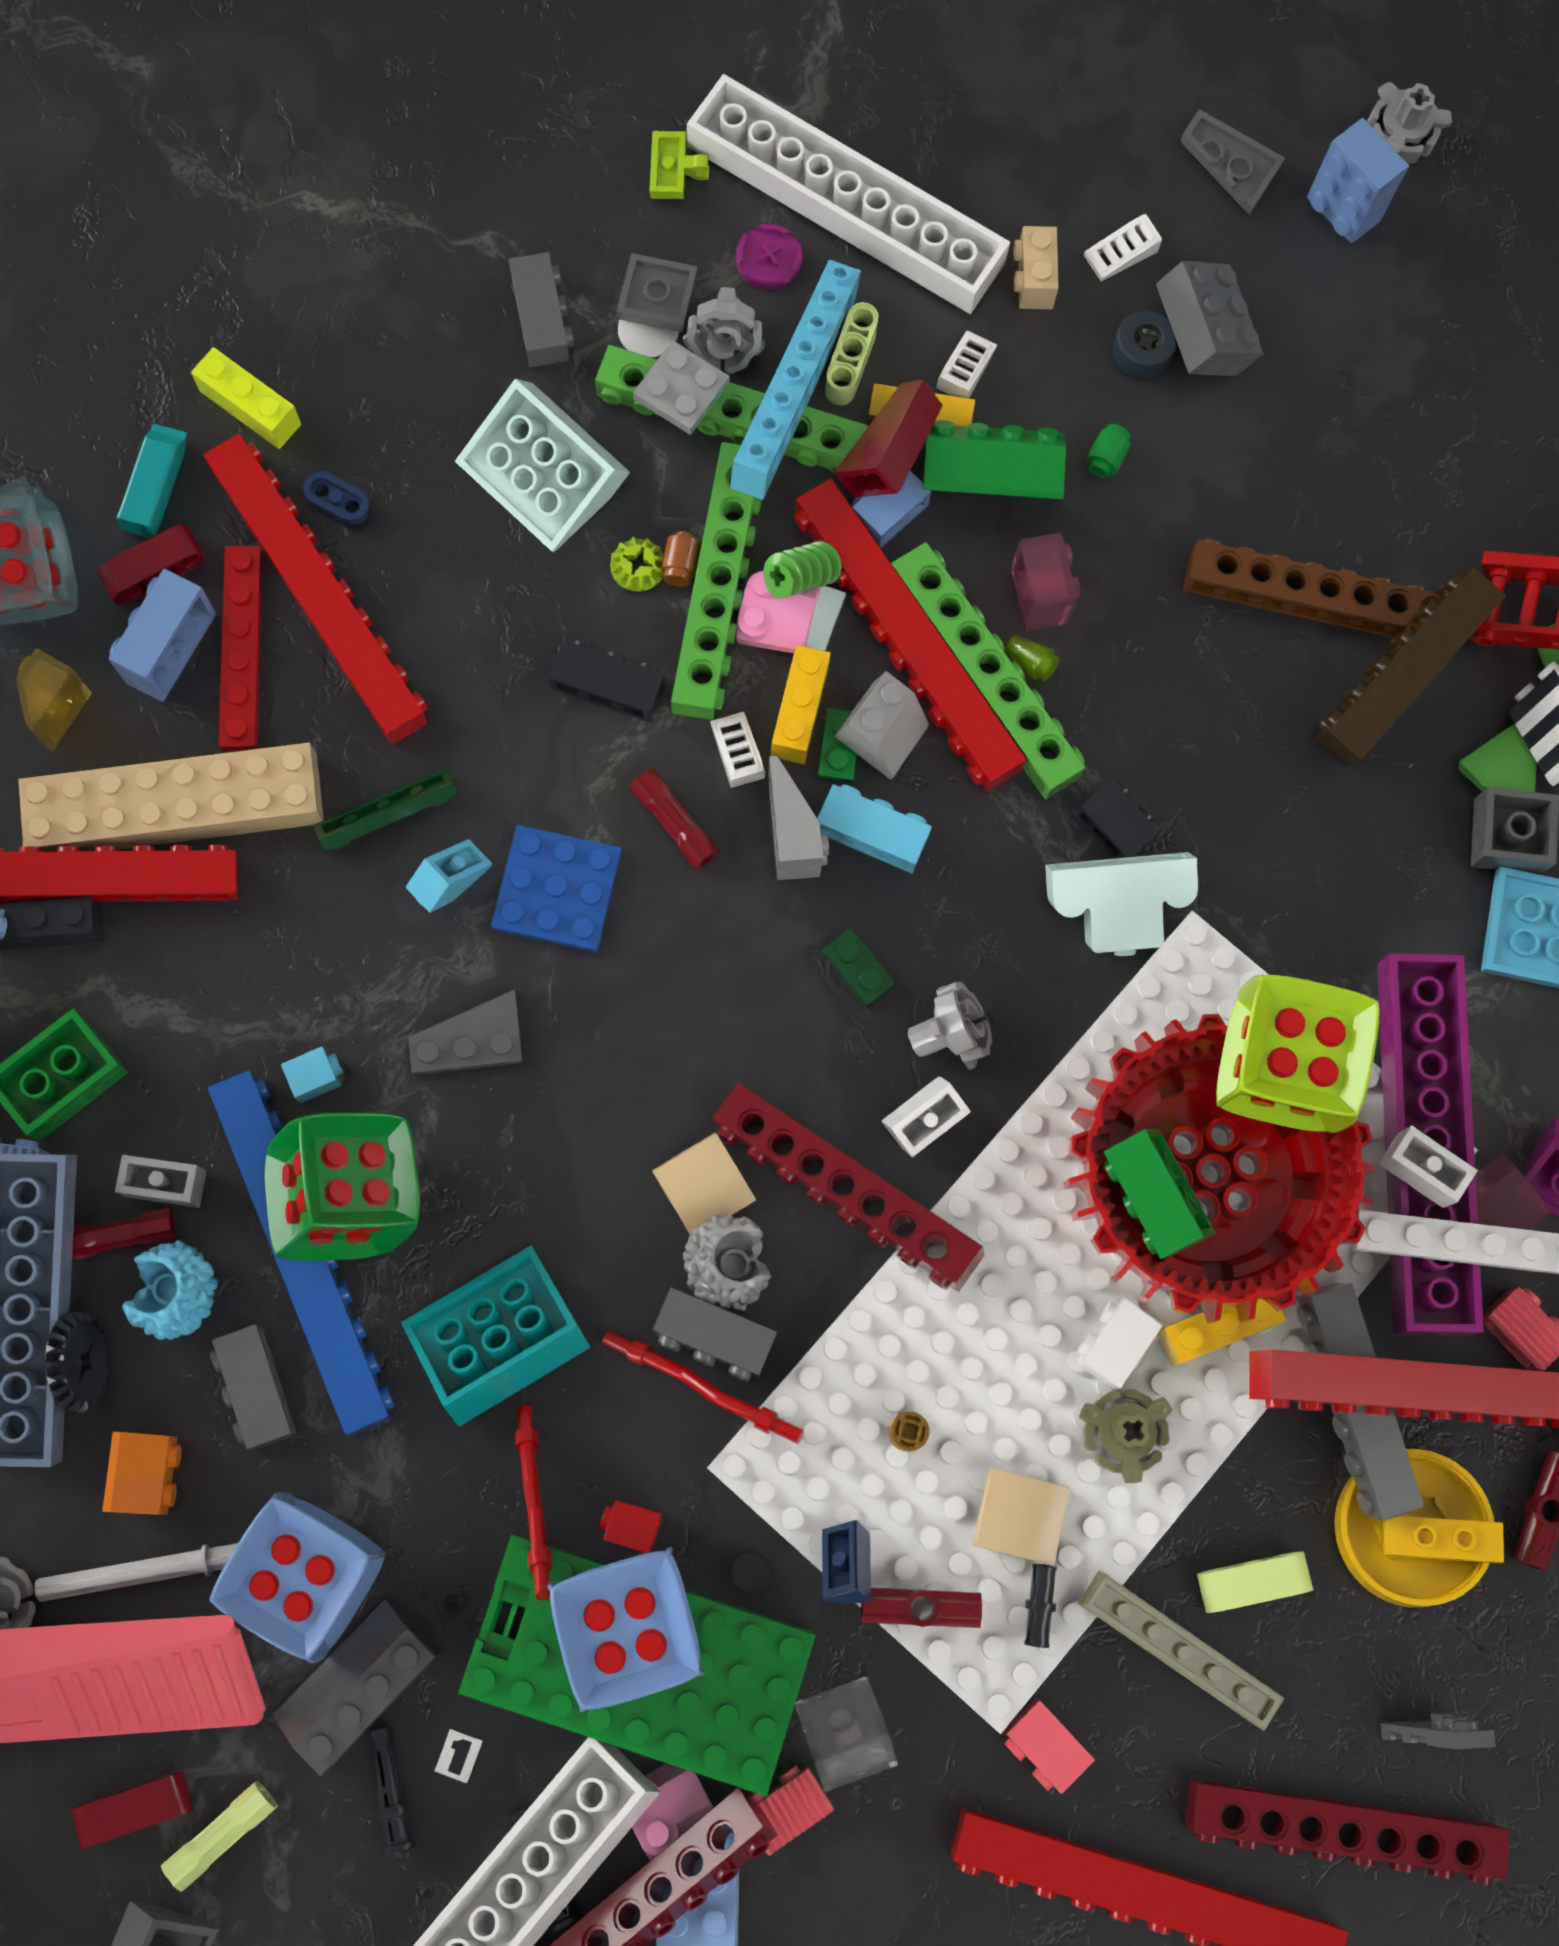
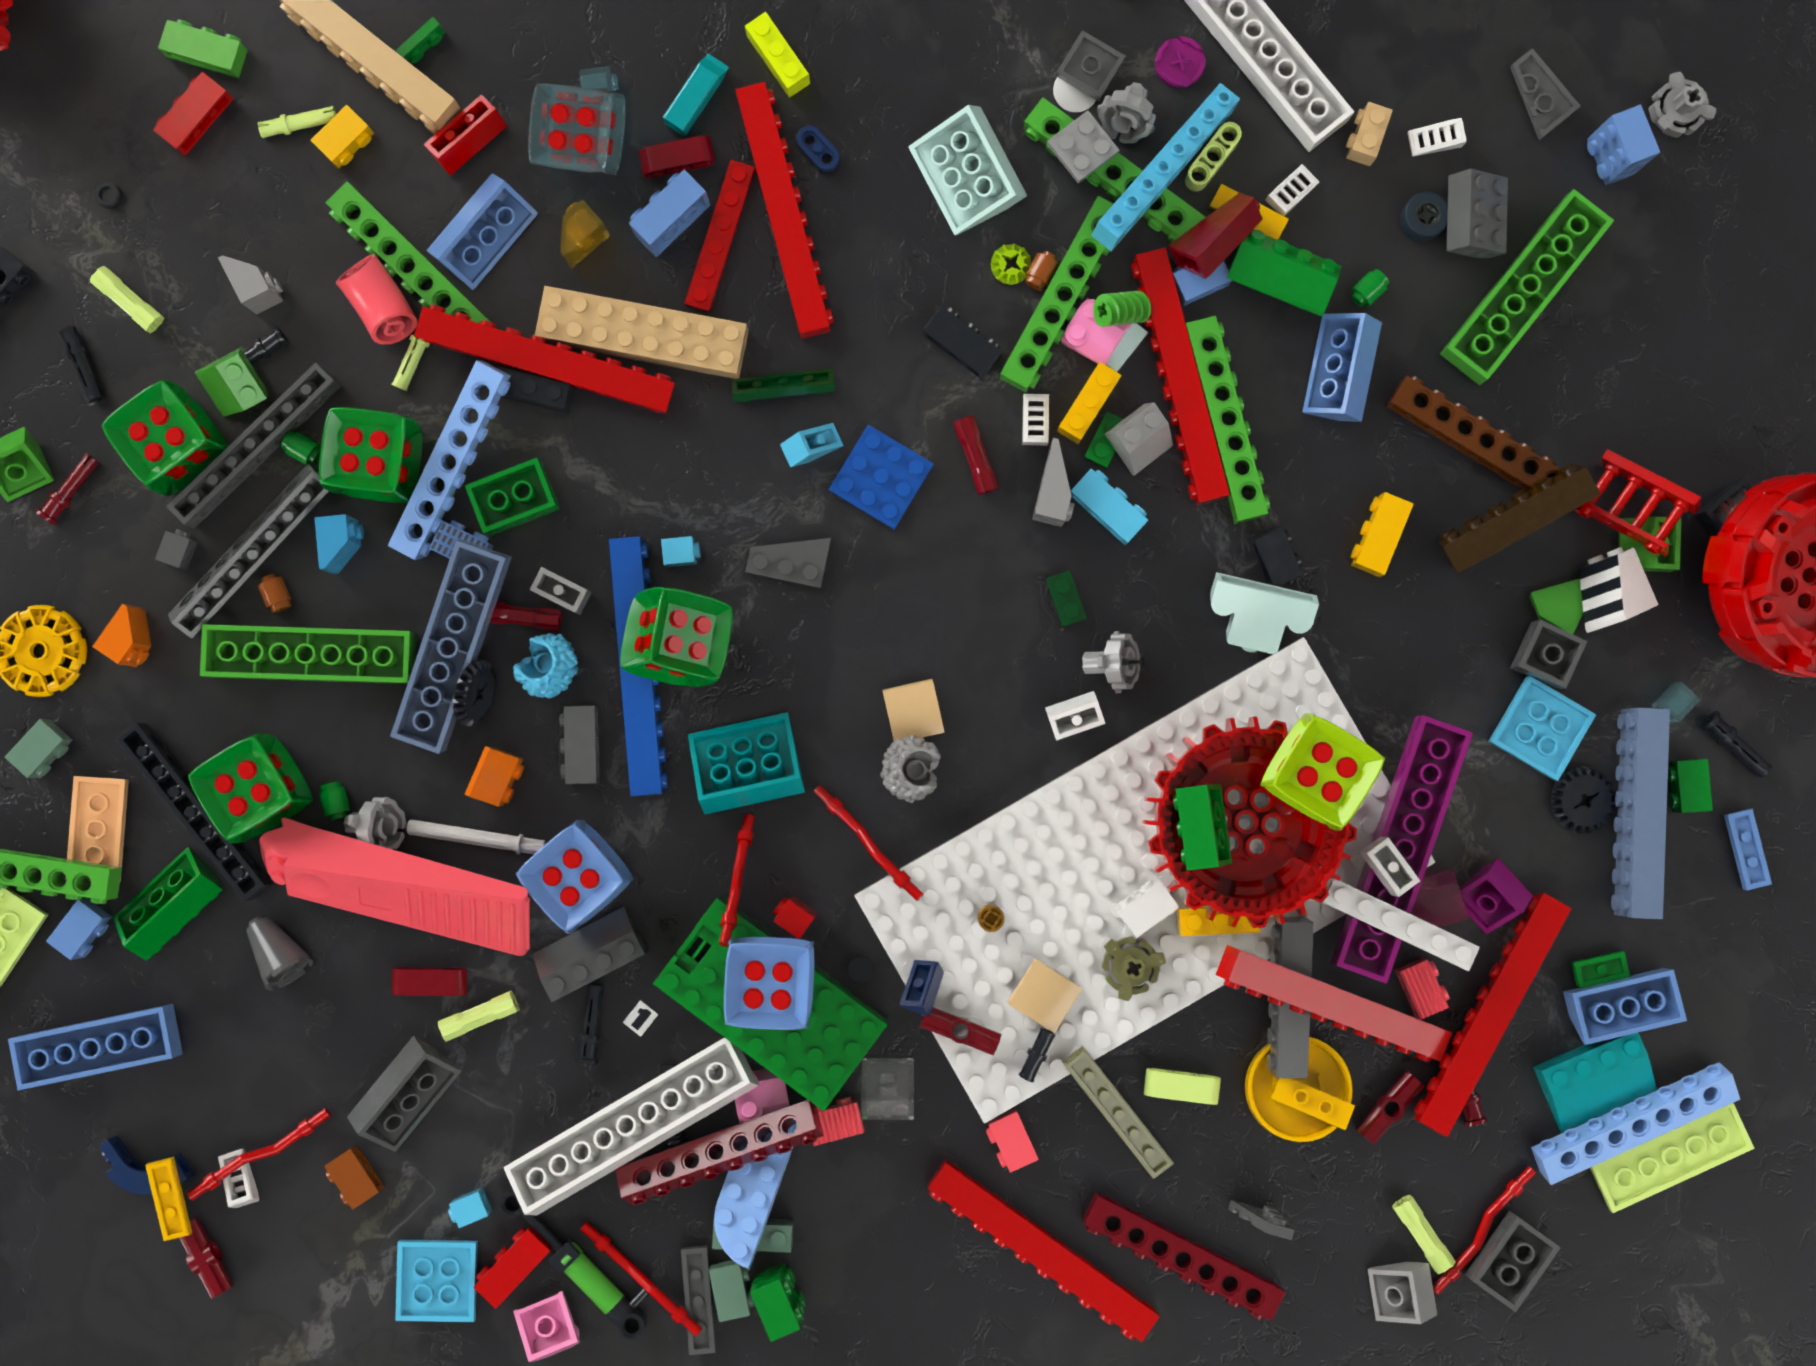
camera: 25 degrees right, 10 degrees up
dark grey brick [509,252,574,368] -> none
dark grey brick [653,1287,777,1382] -> none
dark red brick [712,1083,985,1292] -> none
clear neon green cone [1005,634,1060,681] -> none
clear pink brick [1011,533,1080,632] -> none
none -> medium blue slope [1302,313,1382,422]
none -> yellow brick [1350,492,1413,577]
none -> bright green brick [1440,189,1614,386]

